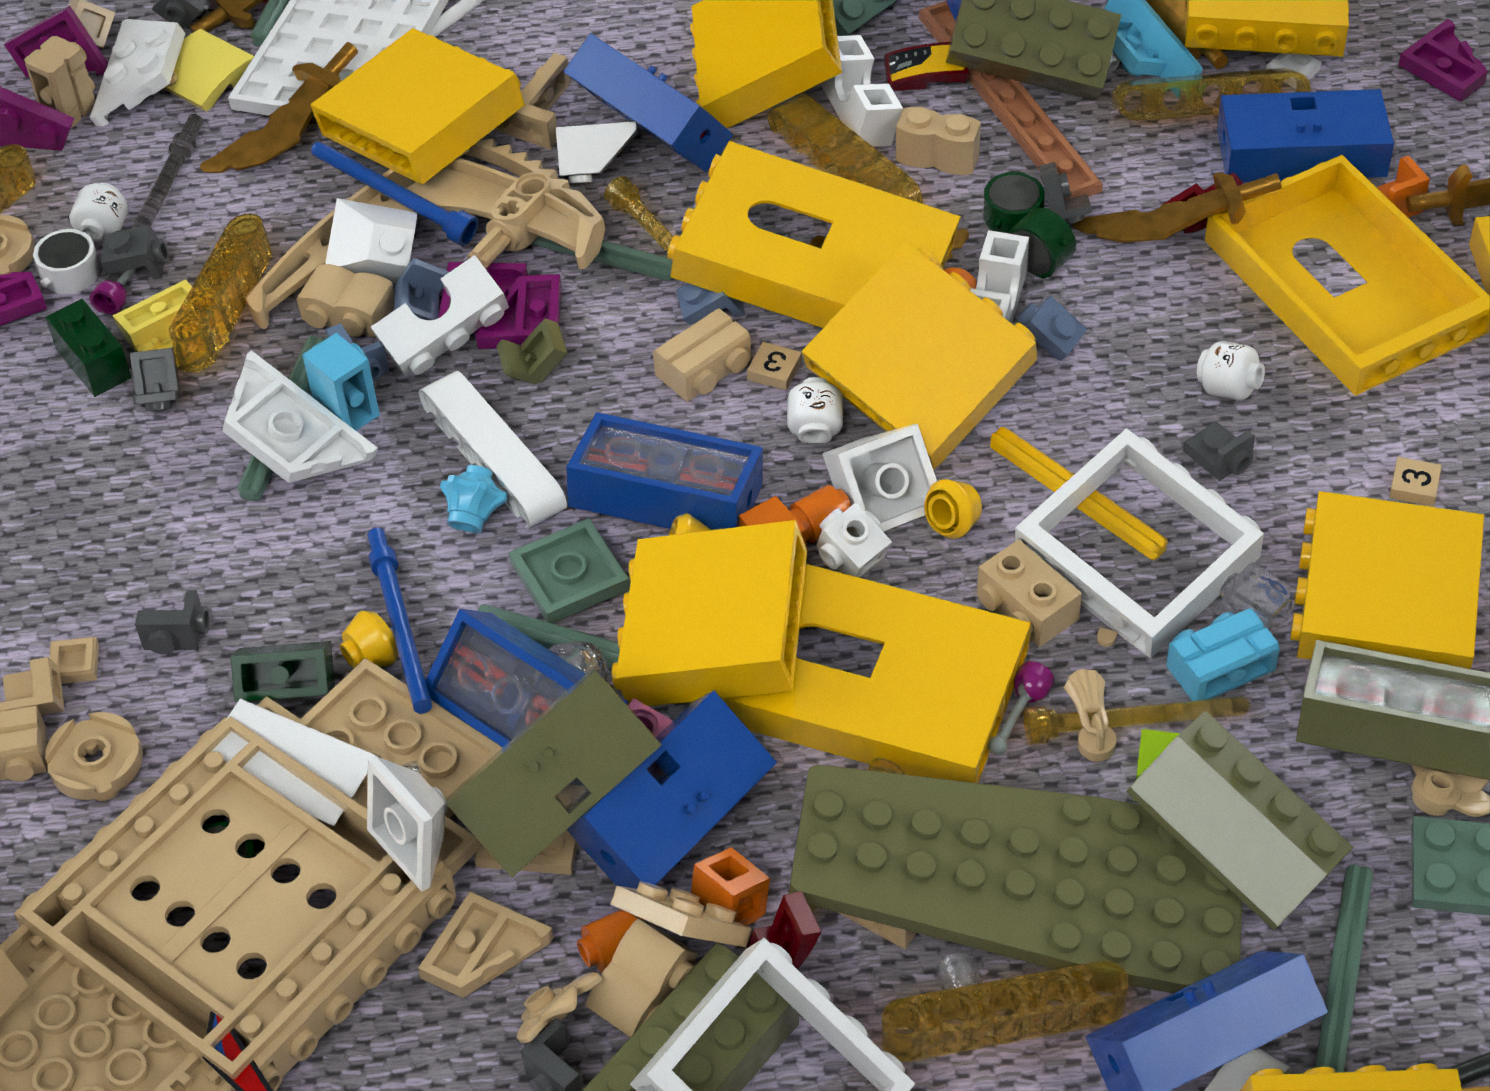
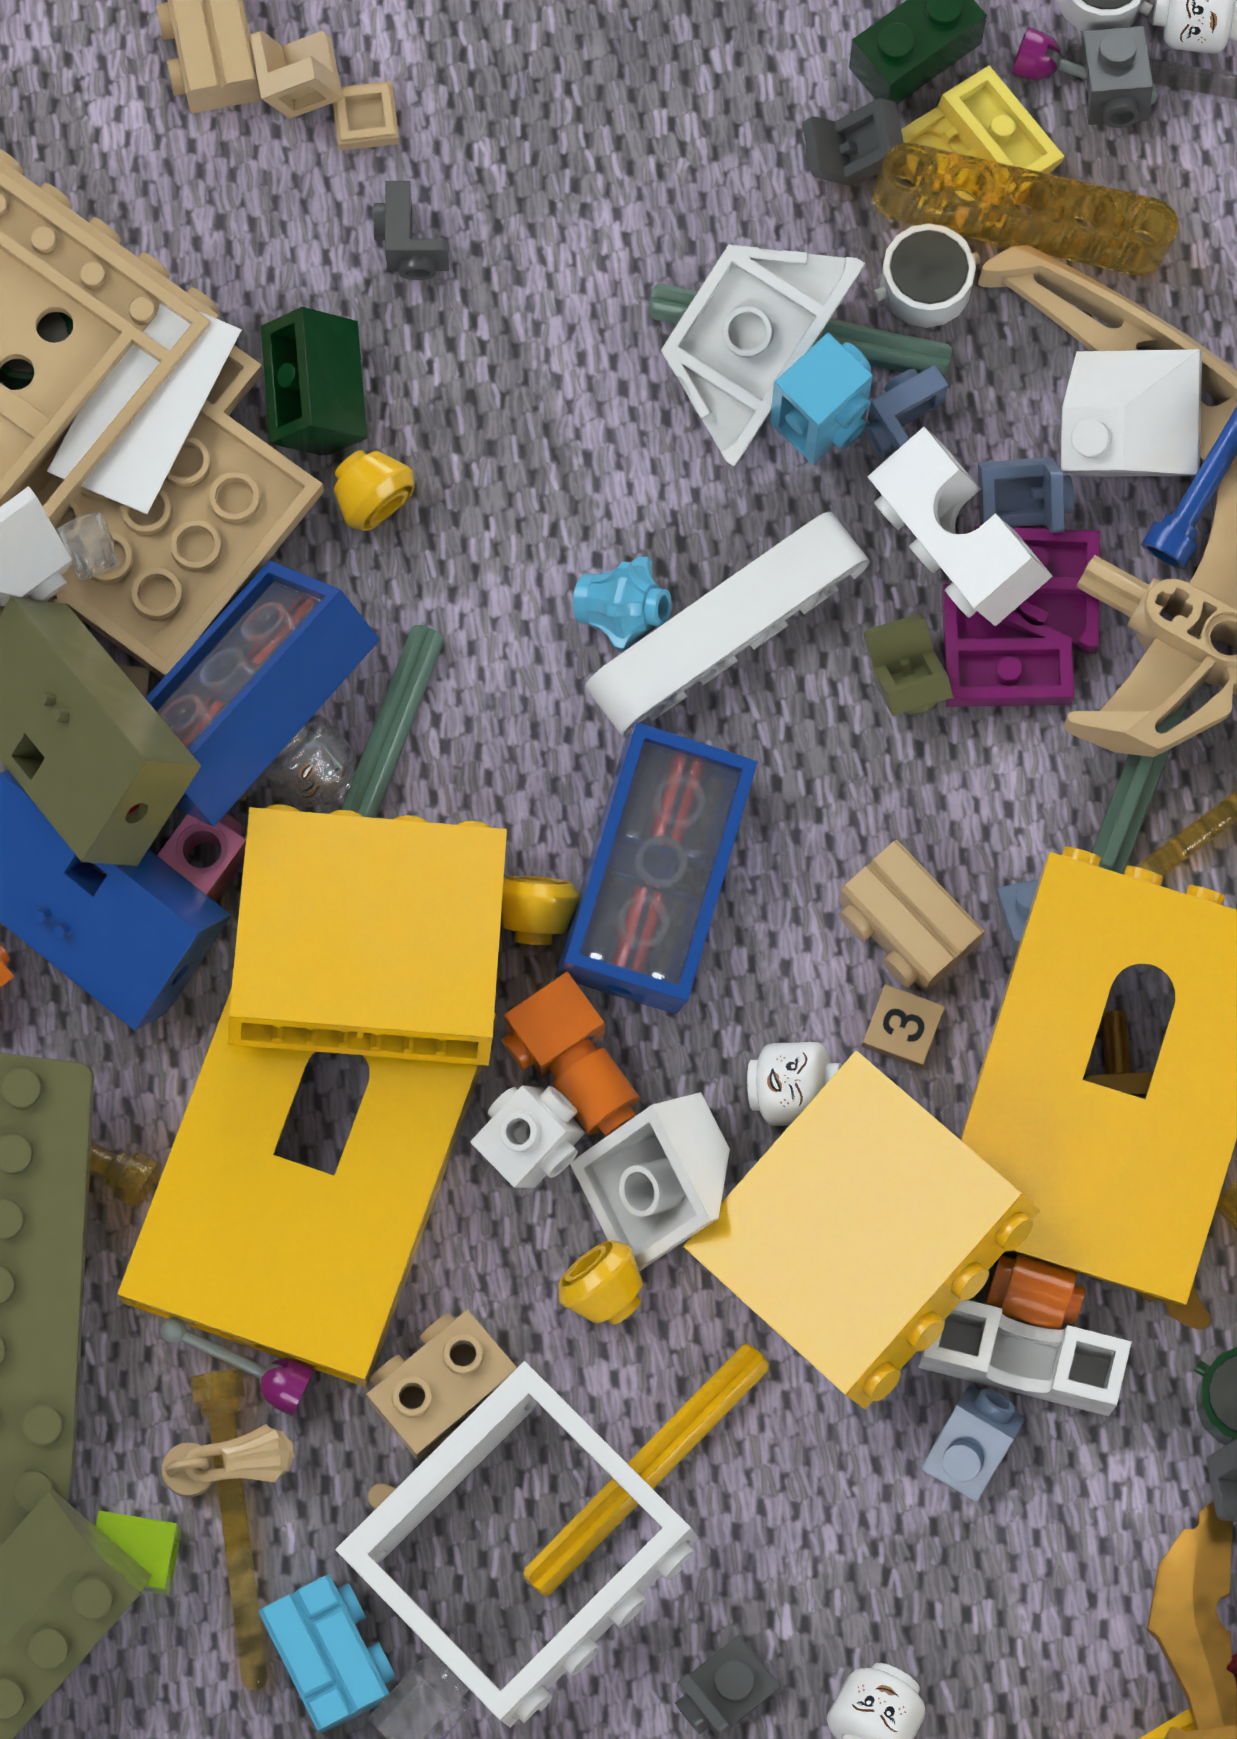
camera: 85 degrees right, 25 degrees up
tan plate [45,712,143,801] -> none
tan brick [296,264,394,337] -> none
blue bar [367,527,432,714] -> none
sand green plate [509,518,630,623] -> none
dark green piece [1008,207,1076,279] -> none
none -> piece [874,223,981,328]

